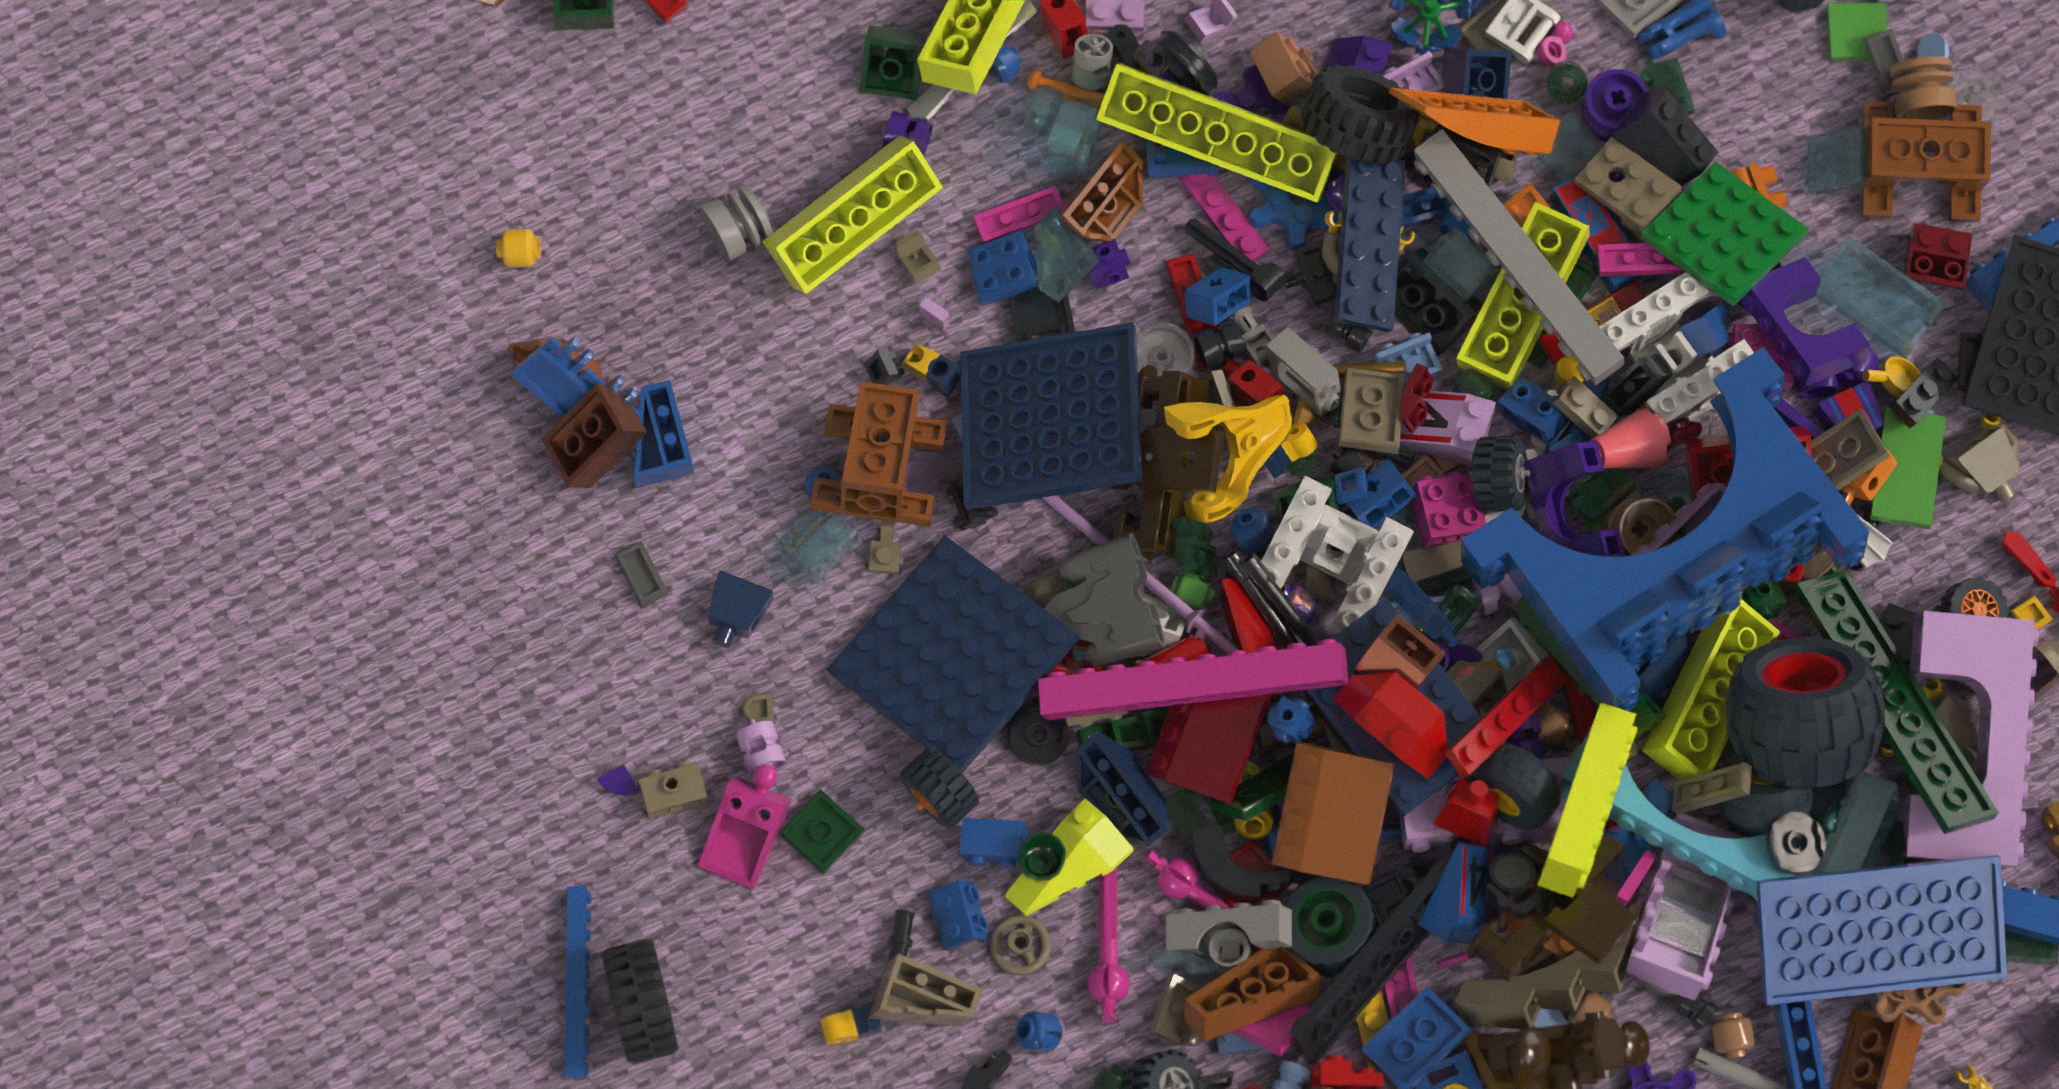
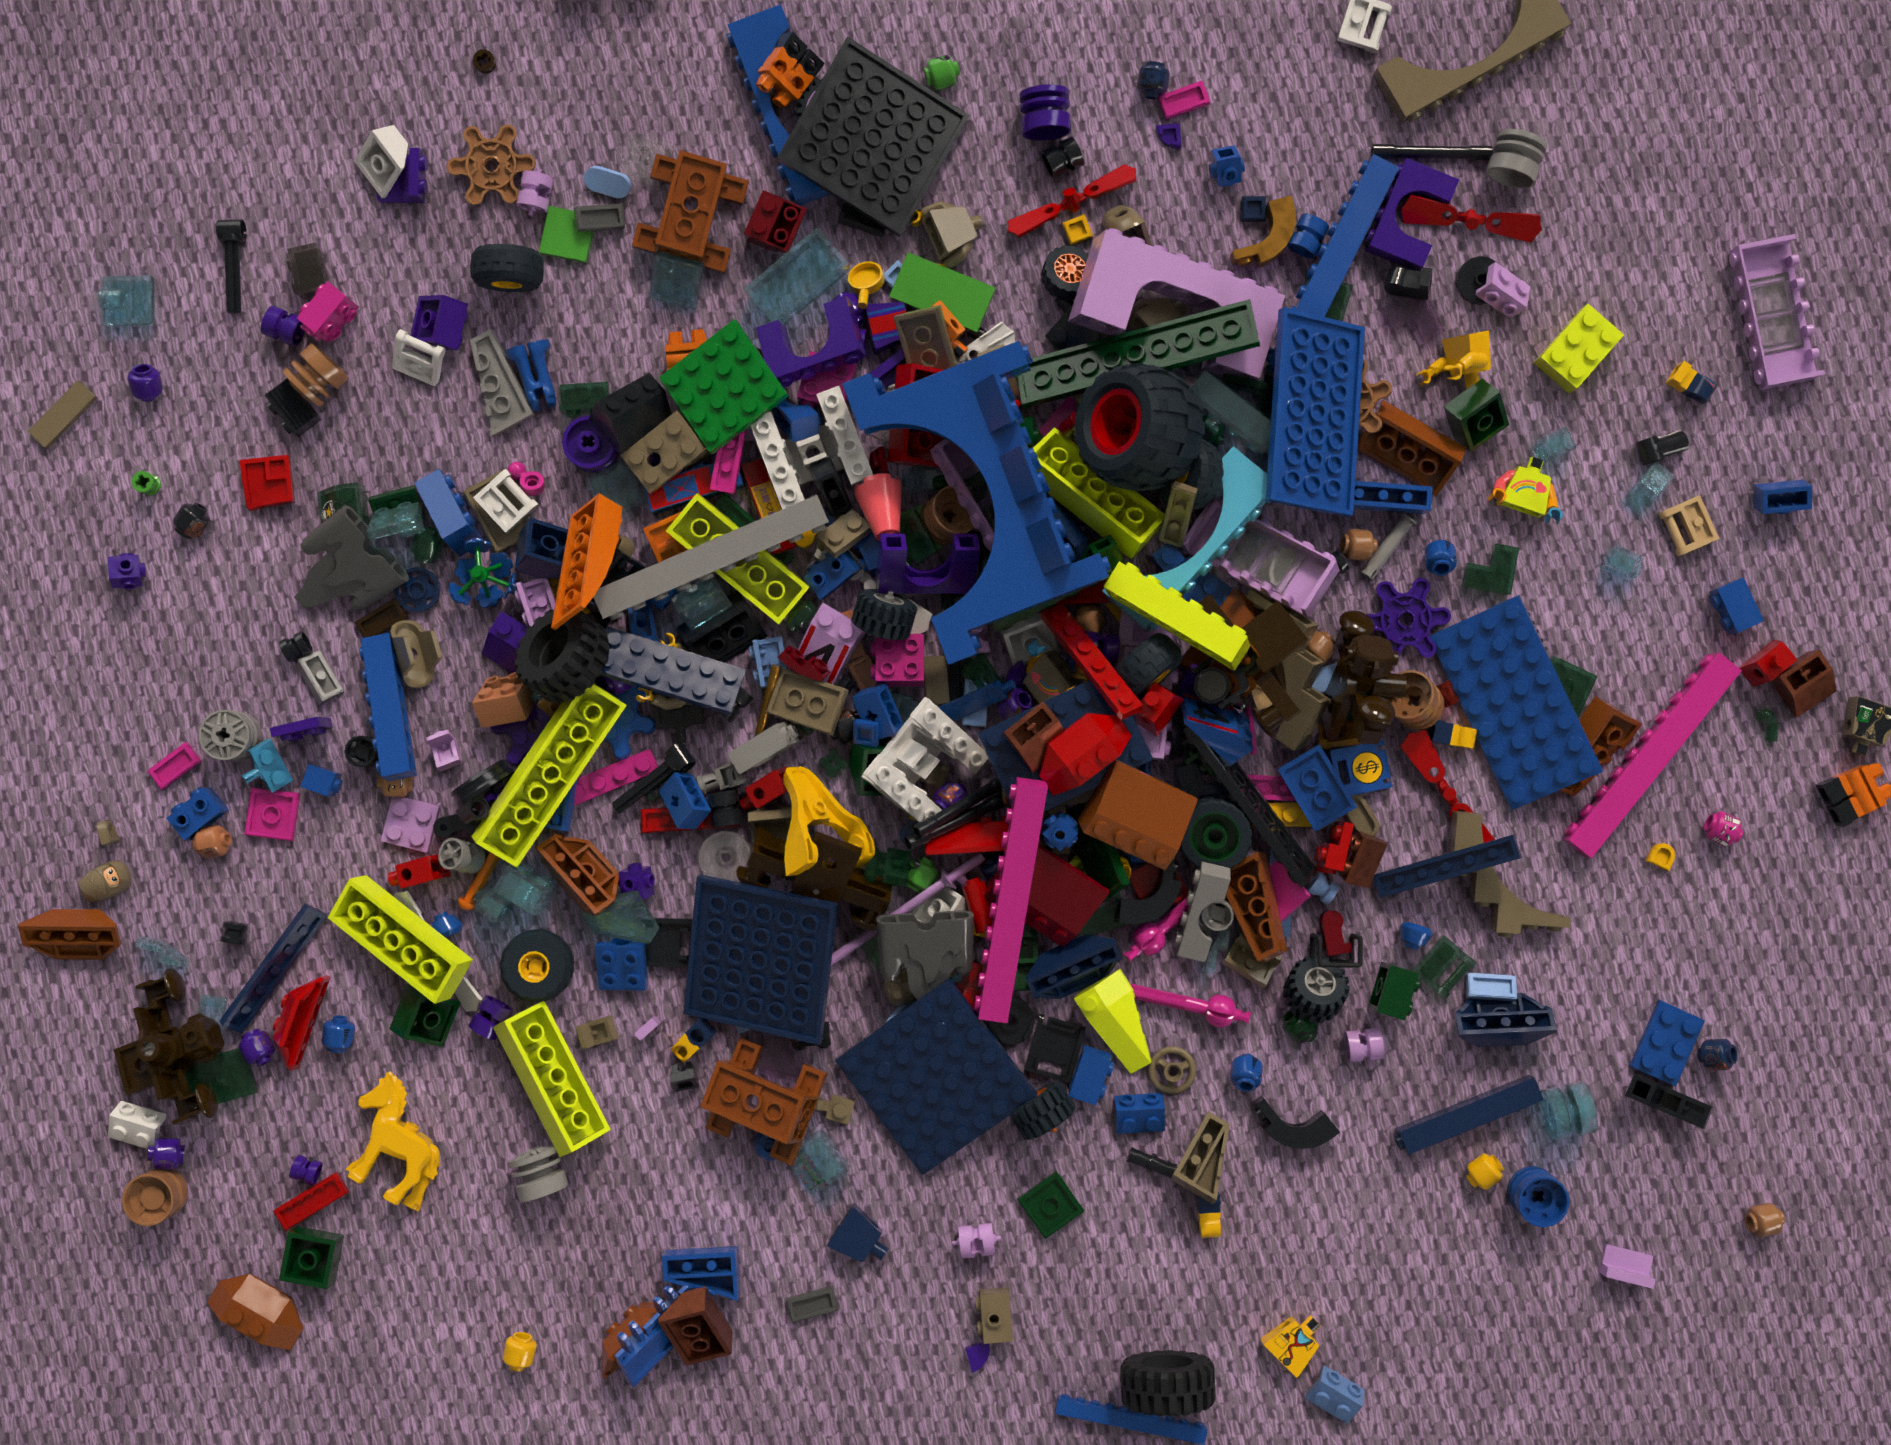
camera: 70 degrees left, 15 degrees up
dark pink slope [697,764,792,889] -> none
dark tan tile [743,693,775,725] -> none
dark pink plate [973,186,1063,244] -> none
dark green hair [1018,832,1066,882] -> none
blue head [1231,508,1274,553] -> none
yellow leg [1264,422,1318,479] -> none
pearl gold slope [1292,397,1318,427] -> none
clear green wheel [1546,60,1588,104] -> none
dark pink tile [1614,850,1656,907] -> none
plate [1766,812,1826,874] -> none
medium nougat wheel [1889,56,1958,120] -> none
black plate [1890,357,1958,429] -> none
none -> yellow animal [346,1071,440,1211]
none -> black wheel [499,929,574,1002]
none -> black container [1024,1014,1086,1084]

